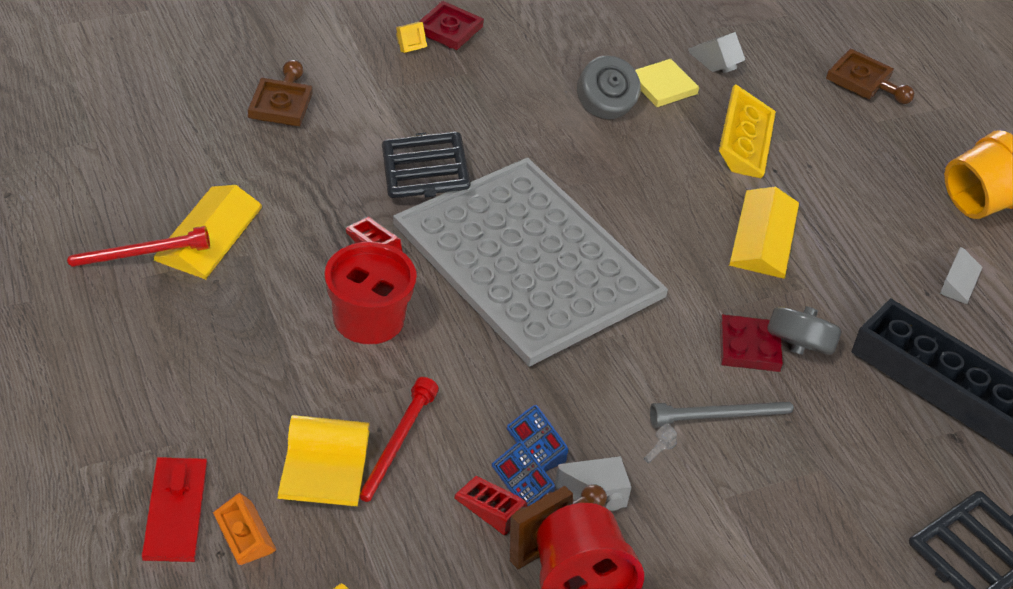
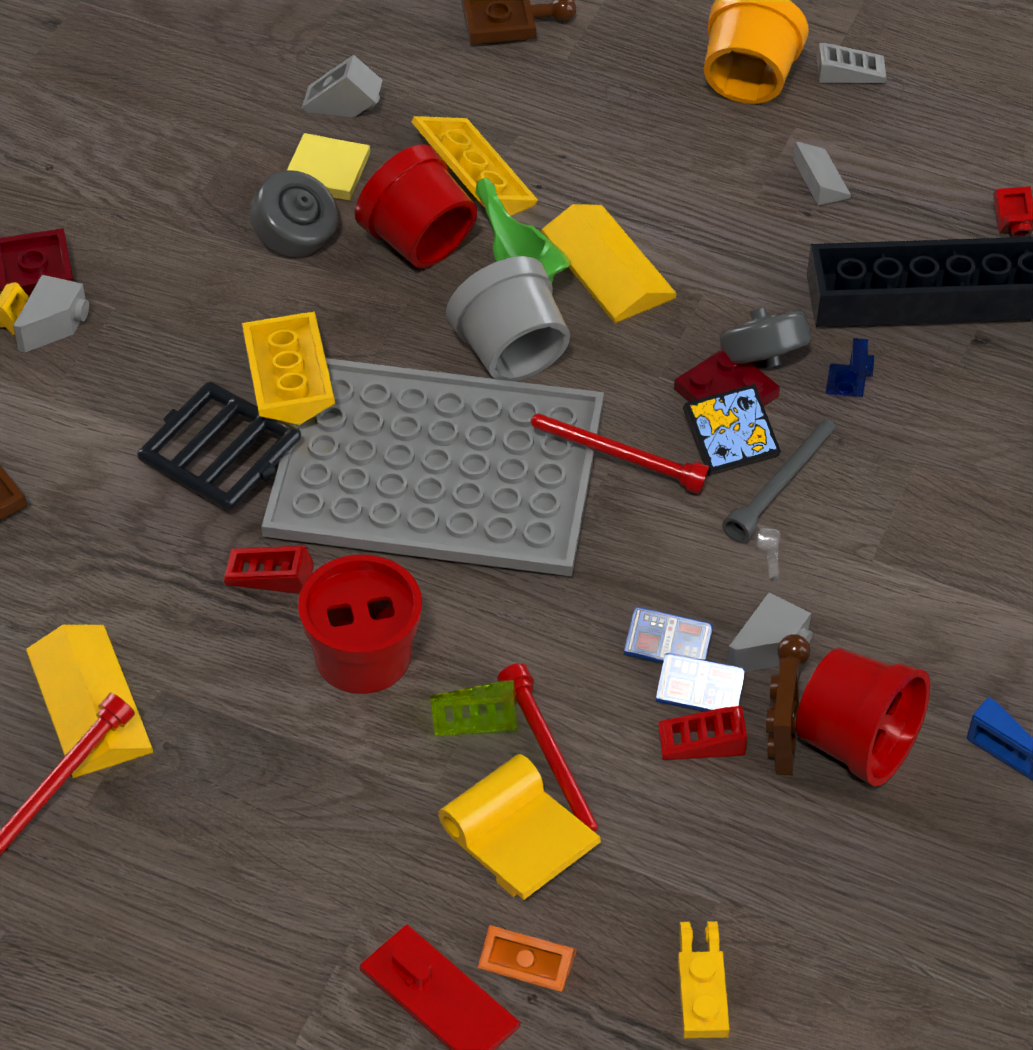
camera: 40 degrees left, 5 degrees up
none -> light grey slope [13,275,89,352]
none -> yellow slope [242,311,335,425]
none -> red piece [355,144,477,268]
none -> clear neon green slope [430,680,518,736]
none -> light grey piece [446,256,570,381]
none -> bright green hat [475,178,571,284]
none -> red piece [531,414,709,495]
none -> tile [683,384,781,476]
none -> clear blue bracket [826,338,874,397]

